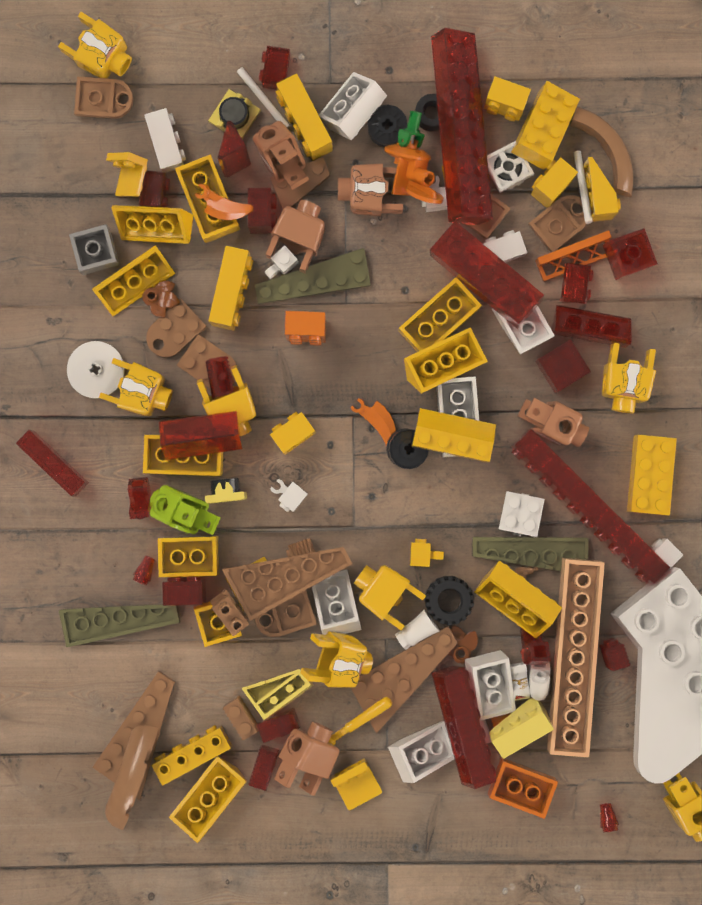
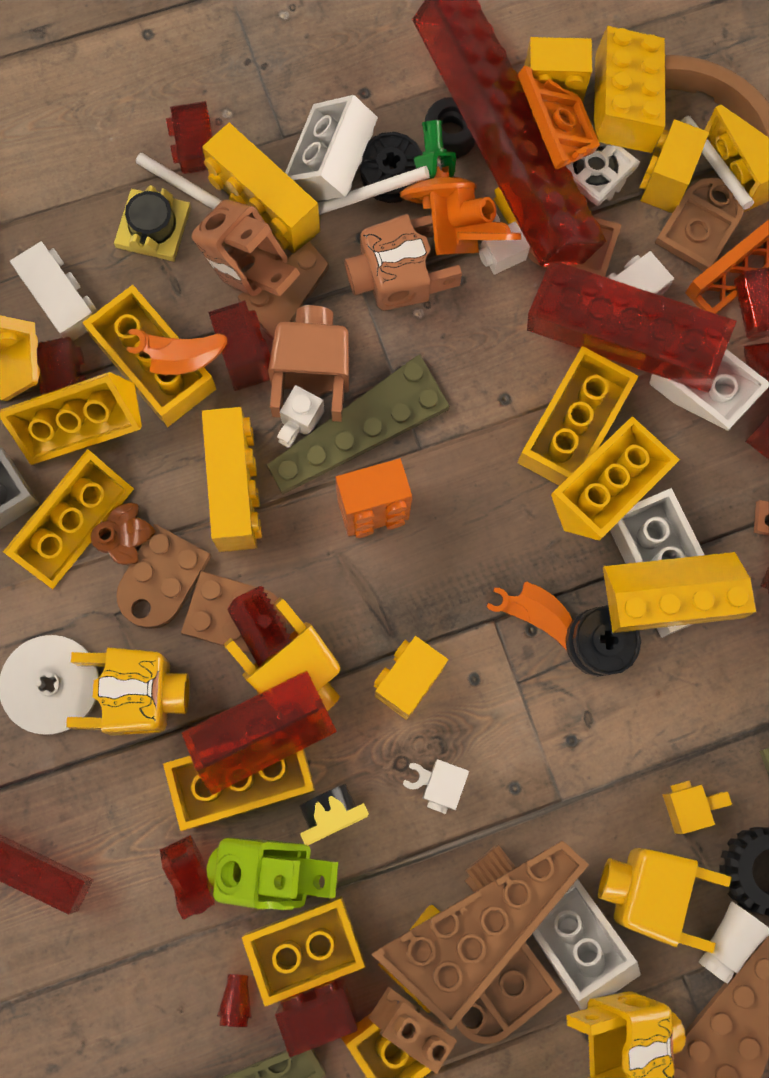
camera: 25 degrees left, 10 degrees down
clear red slope [217,120,251,177] -> none
none -> white bar [318,166,430,215]
none -> orange wing [517,65,600,169]

